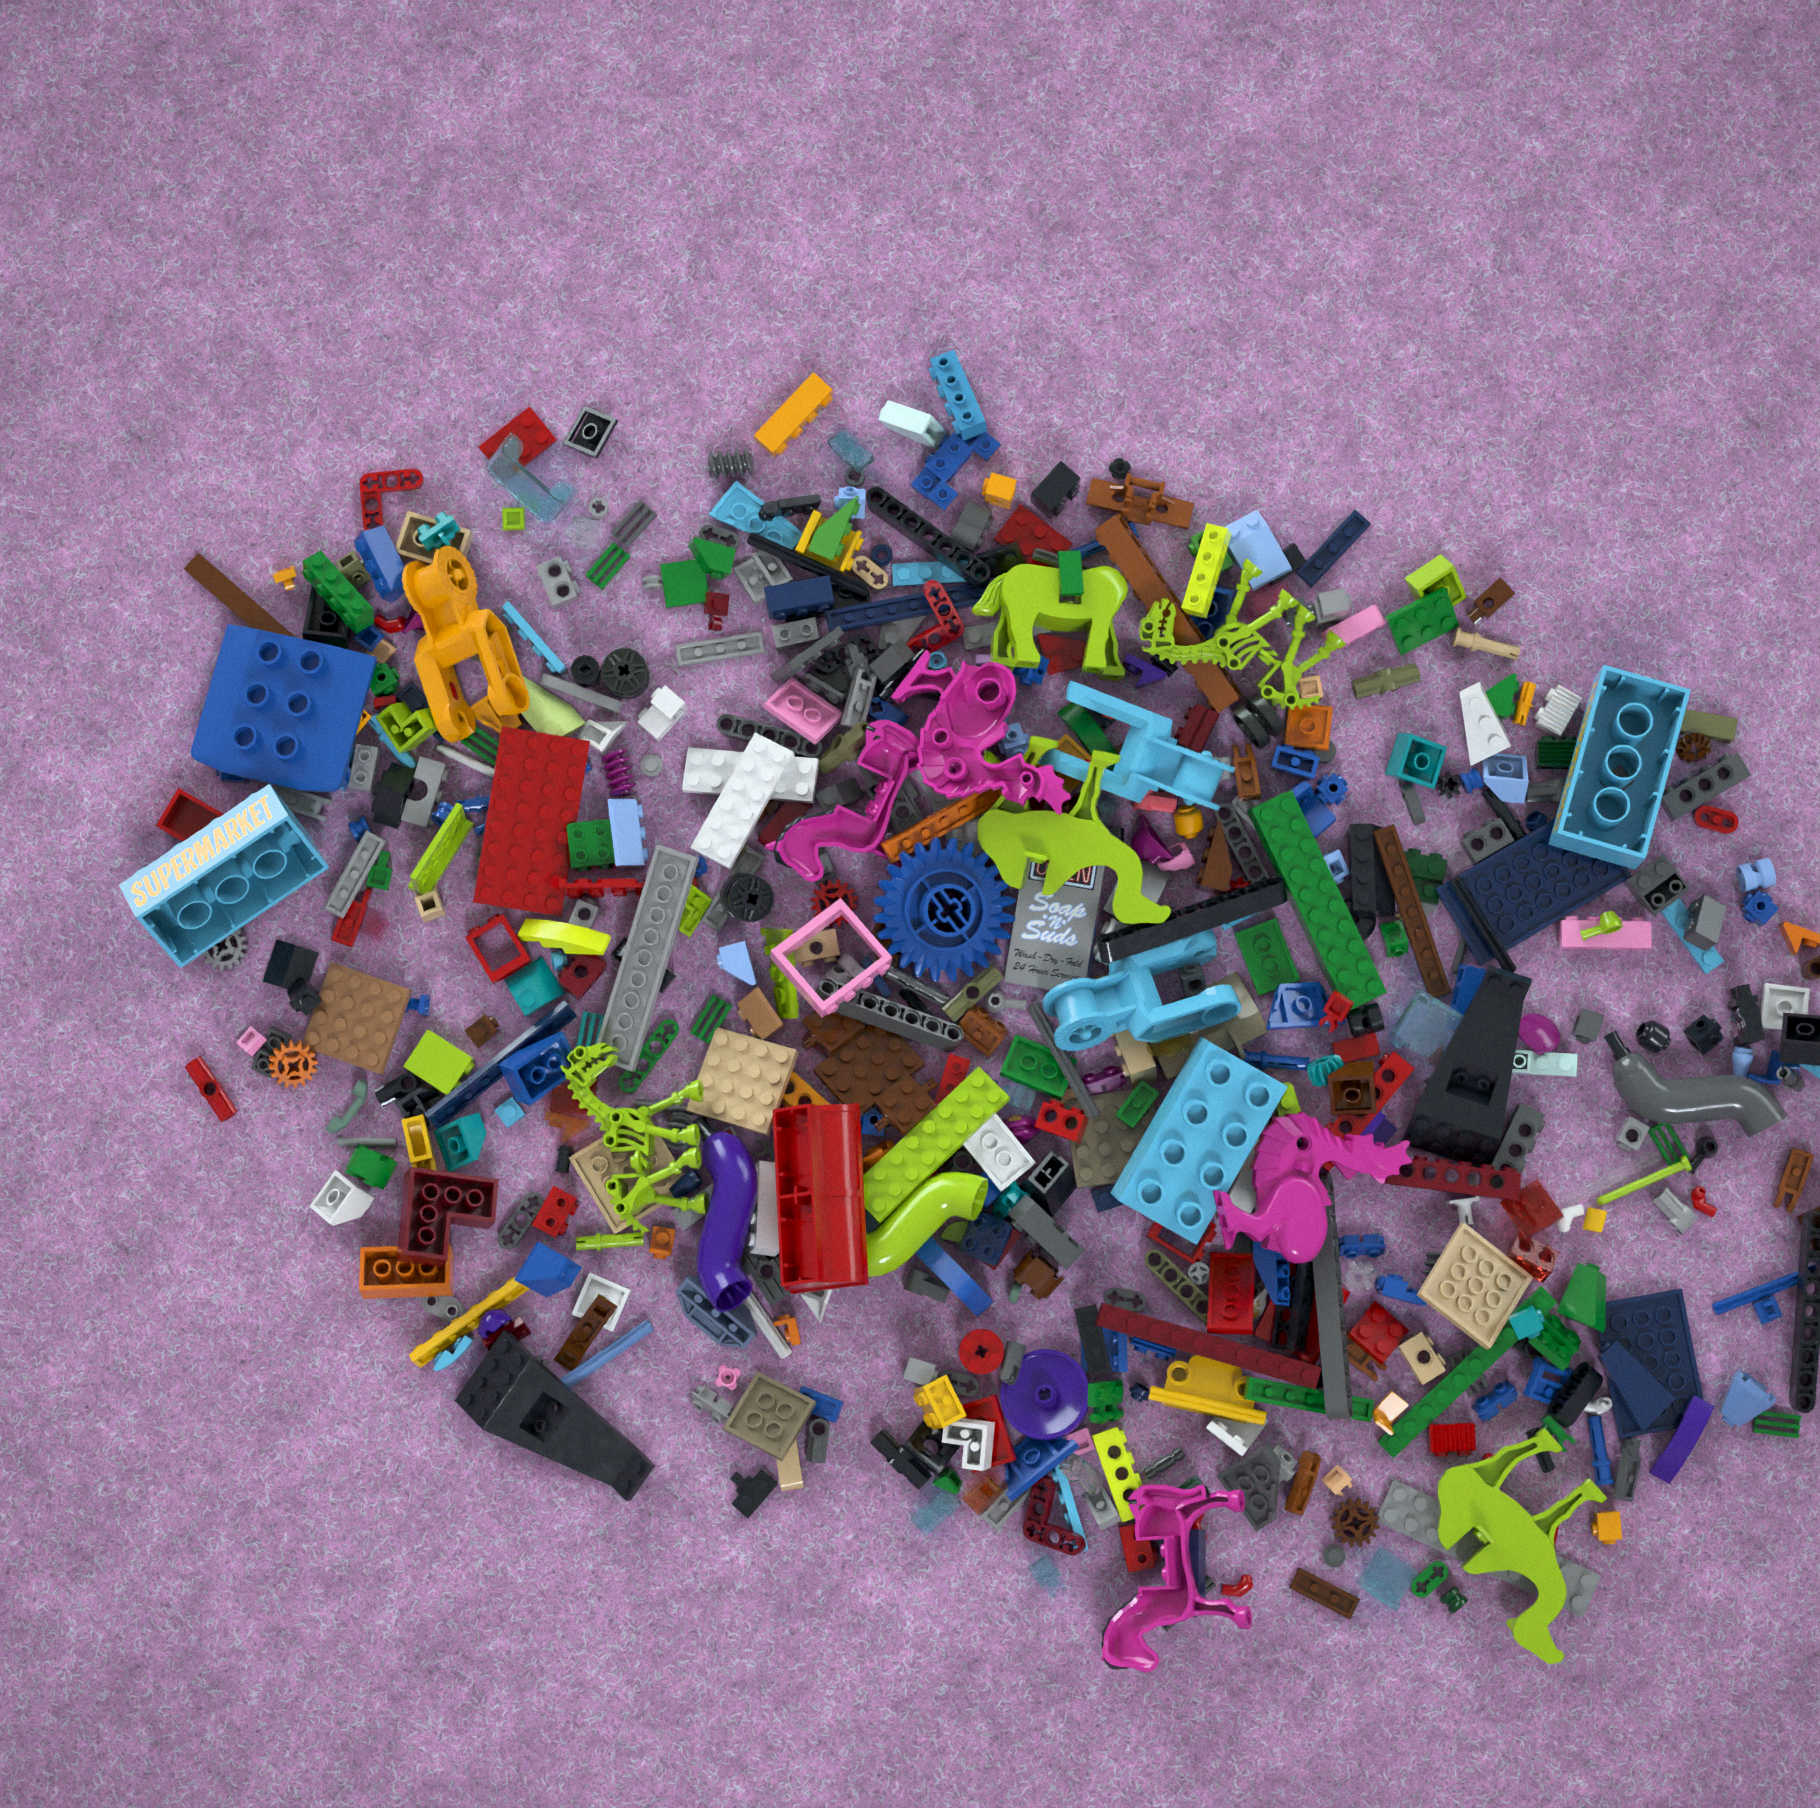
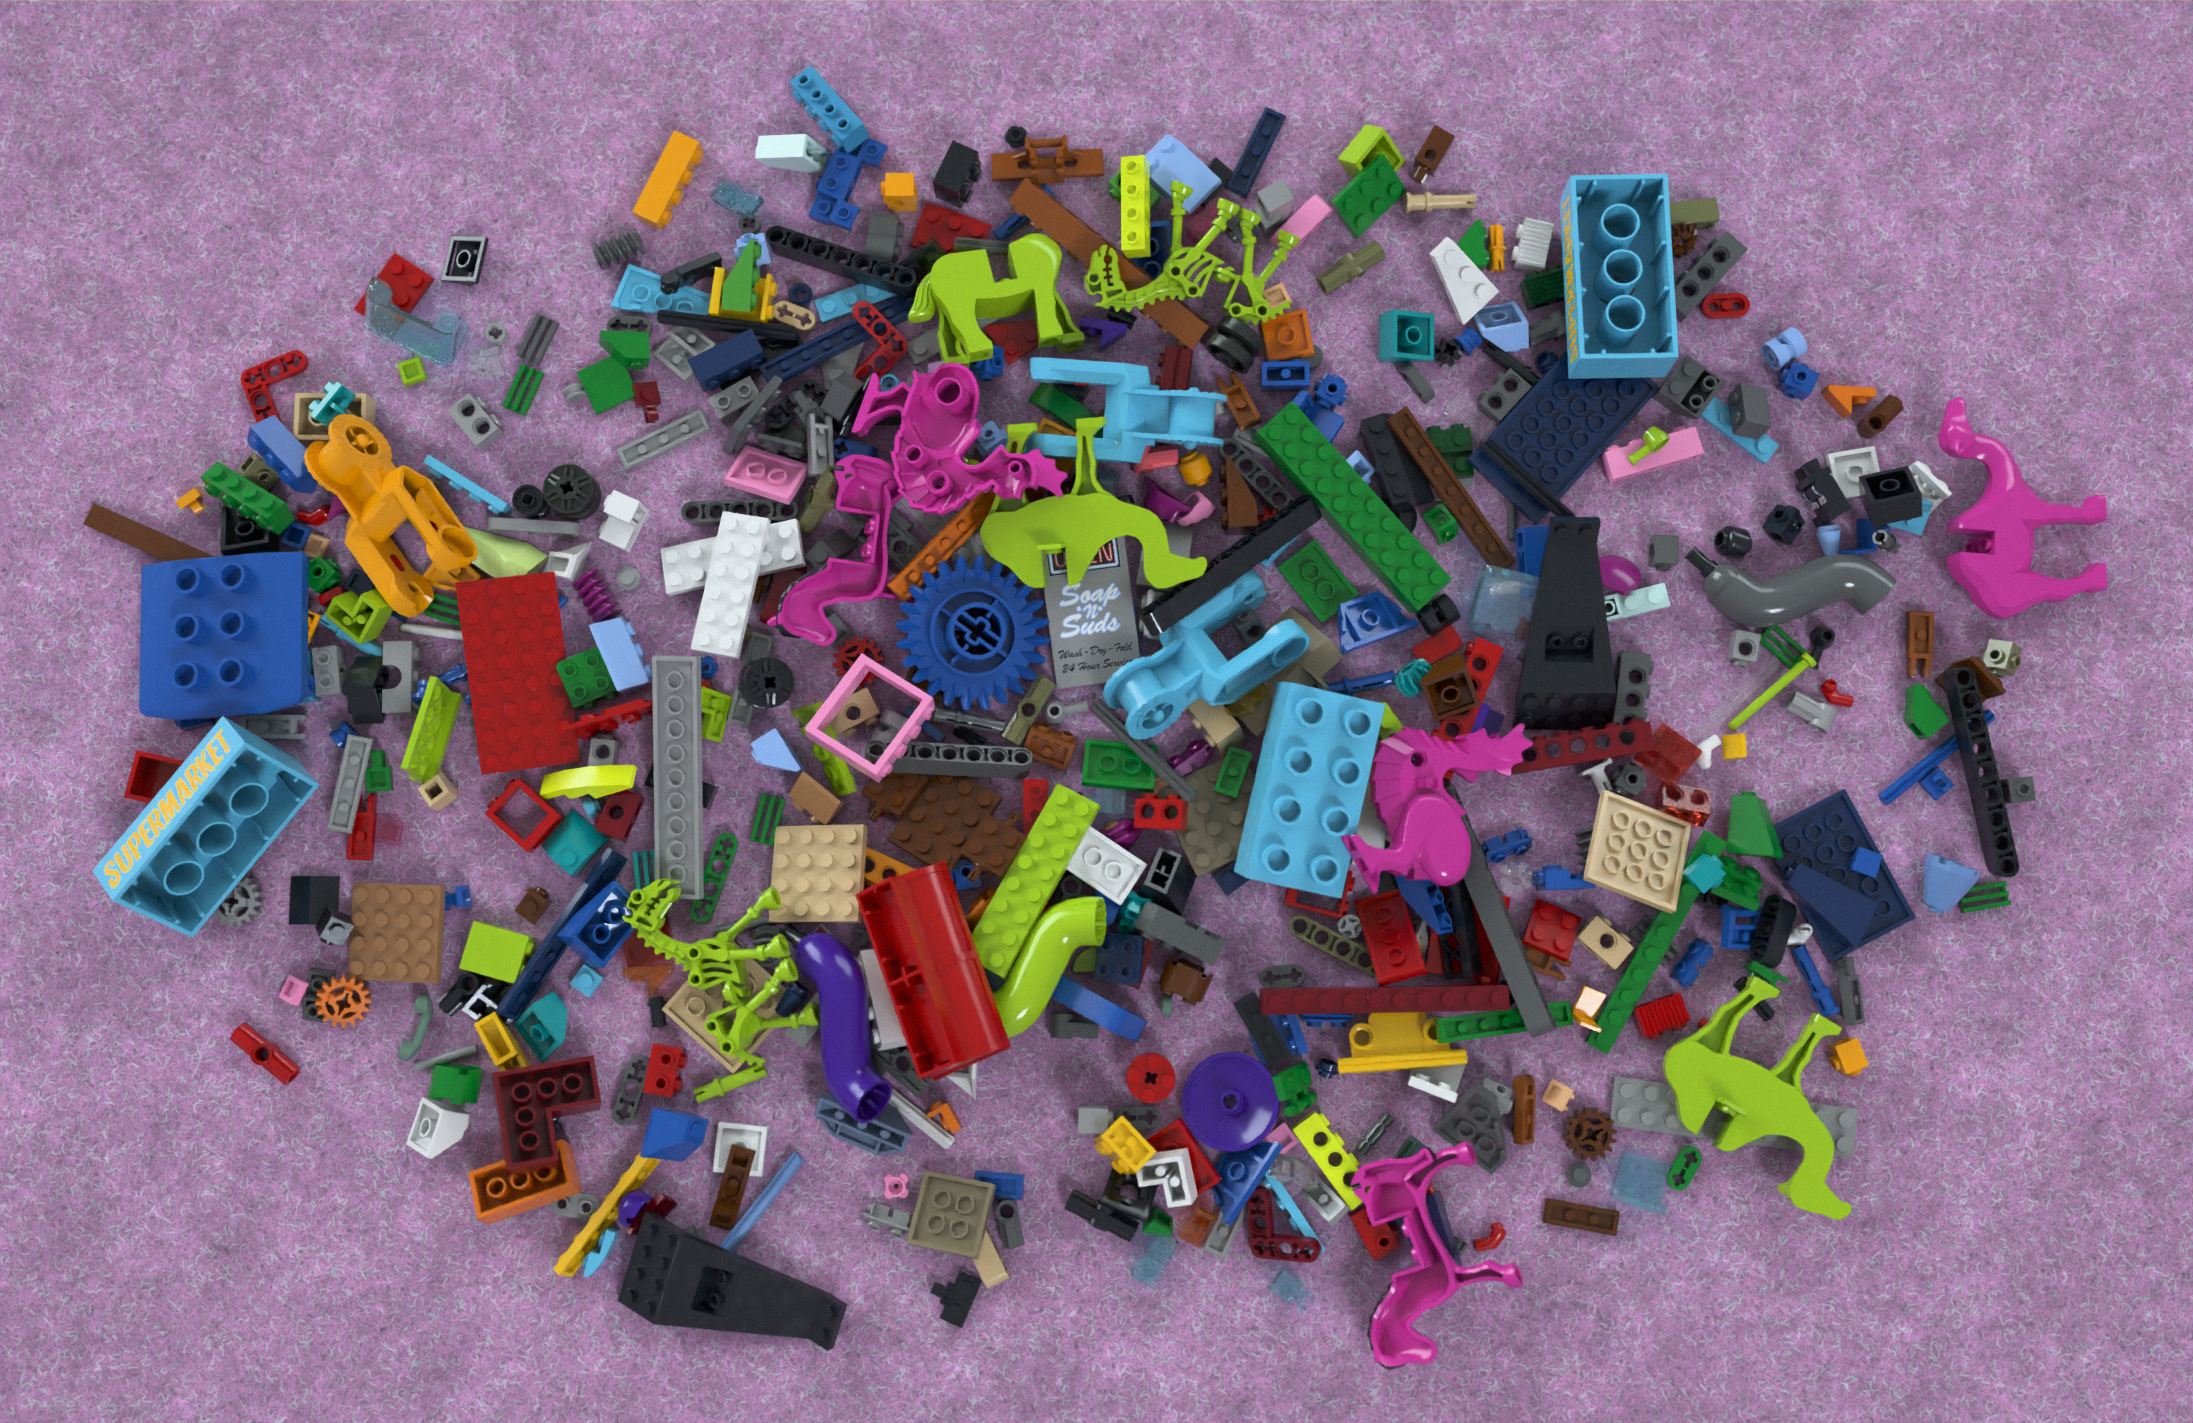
camera: 20 degrees left, 0 degrees up
orange bracket [648,1226,676,1260] -> none
dark grey hinge [999,1341,1026,1386] -> none
green tile [1057,550,1084,596] -> none
red plate [1319,991,1354,1033] -> none
dark green wheel [1439,1585,1468,1614] -> none
dark purple slope [1649,1395,1714,1484] -> none
none -> dark grey brick [1610,762,1648,798]
none -> blue tile [1850,847,1883,878]
none -> green slope [1904,683,1950,740]

